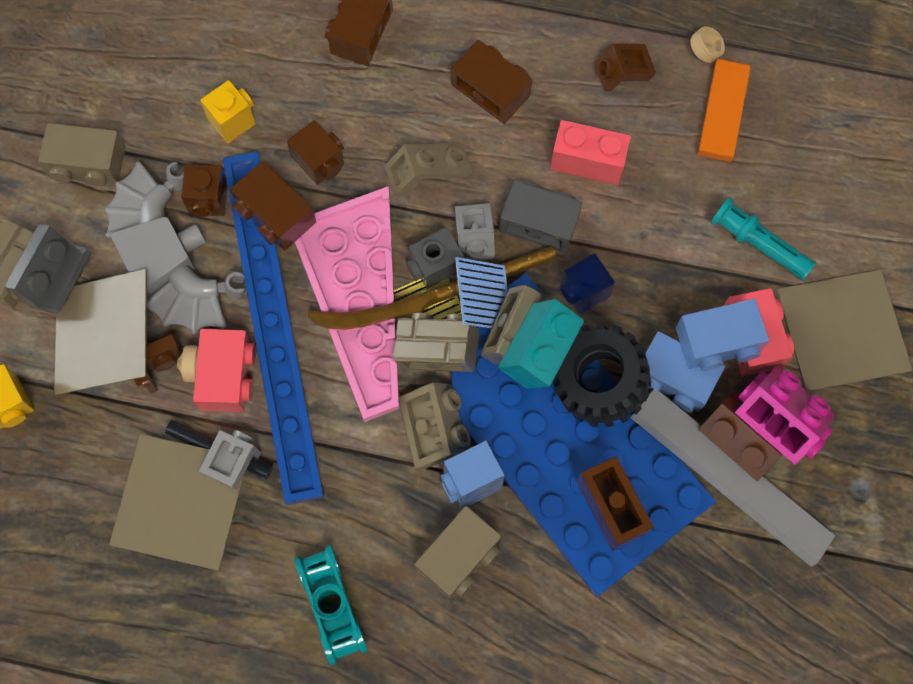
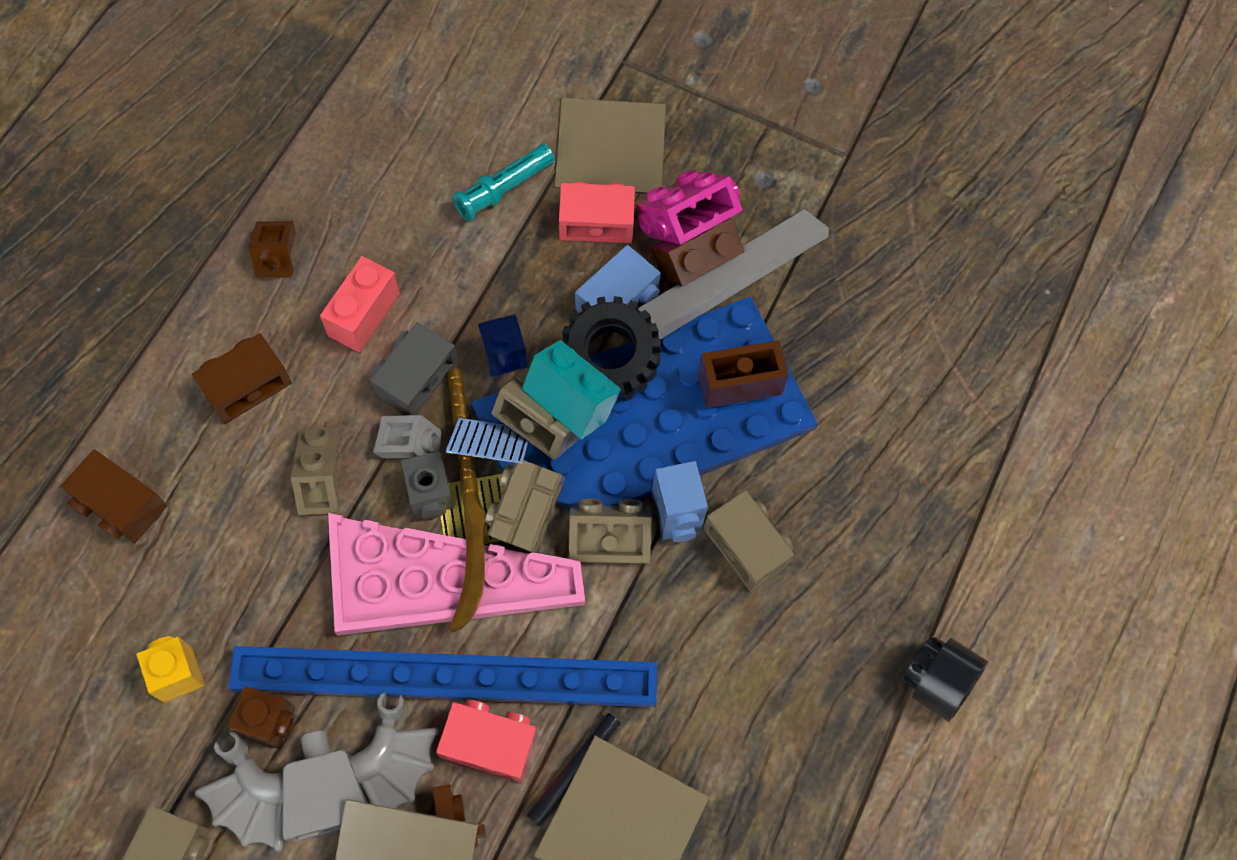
camera: 80 degrees left, 5 degrees down
tan tile [177,345,199,383] -> none
light grey bracket [198,430,261,490] -> none
reddish brown brick [230,160,316,251] -> none
reddish brown brick [287,120,344,185] -> none
teal piece [294,544,368,666] -> none
medium blue brick [675,299,769,371] -> none
tan tile [690,26,725,63] -> none
orange tile [697,59,751,163] -> none

